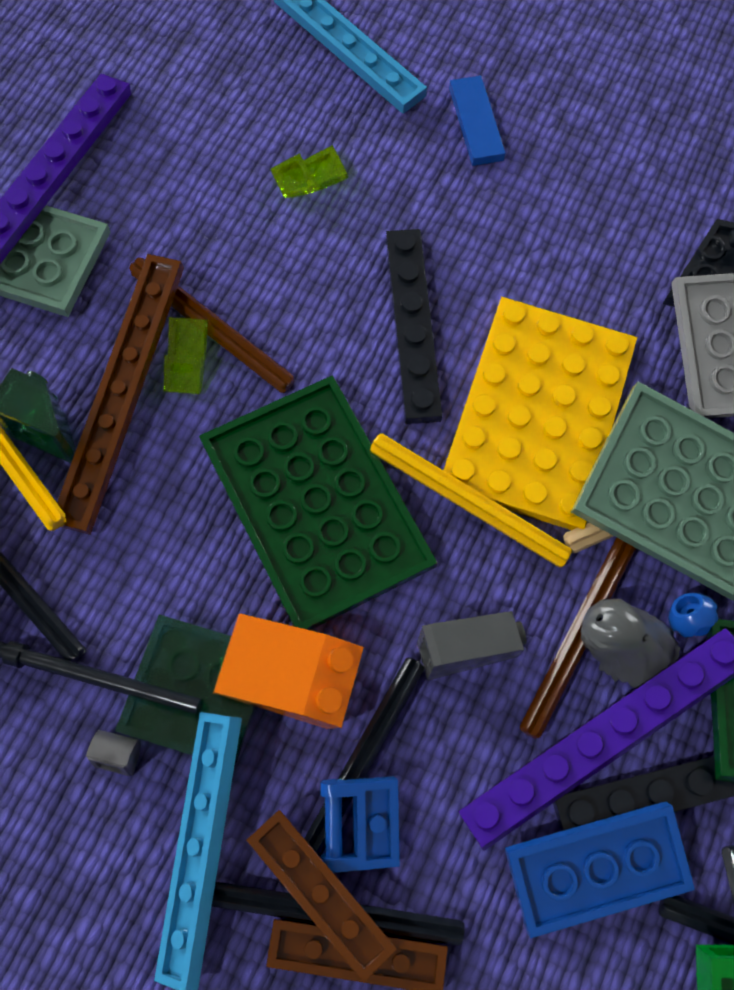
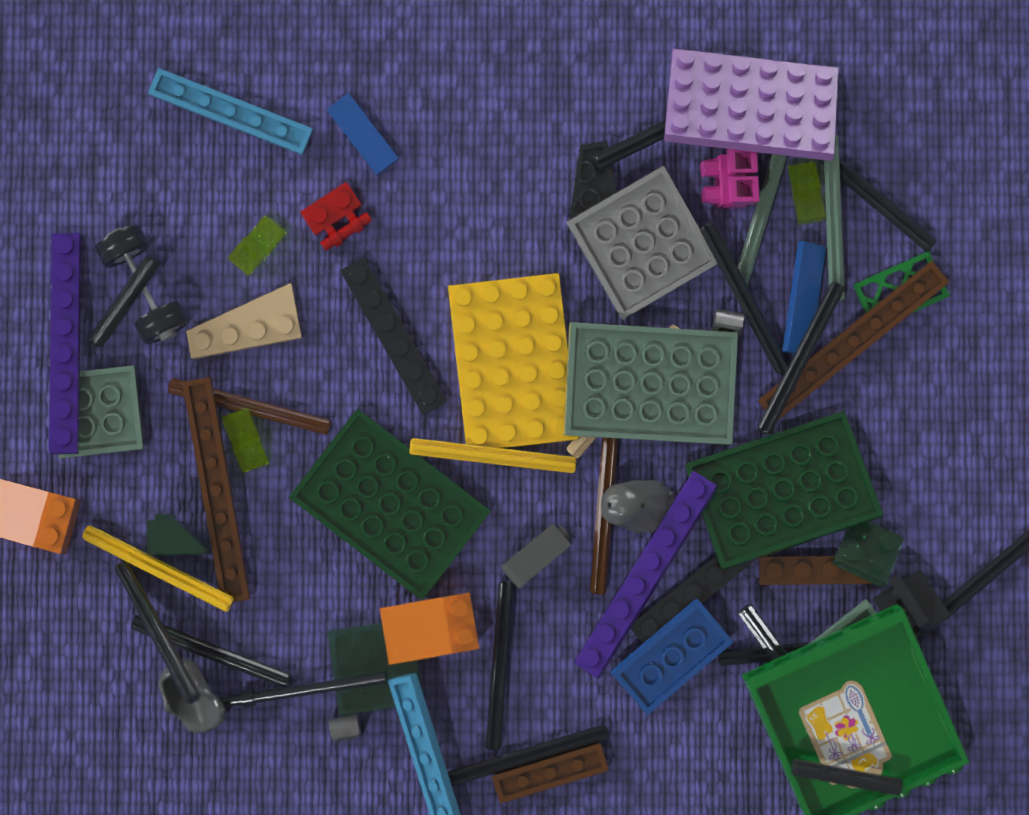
camera: 20 degrees left, 15 degrees up
reddish brown plate [246,809,397,983] -> none
blue plate [320,776,400,873] -> none
blue plate [668,593,718,638] -> none
none -> black axle [89,255,160,347]
none -> black axle [95,225,189,344]
none -> tan wing [186,283,302,359]
none -> red plate [300,182,372,251]

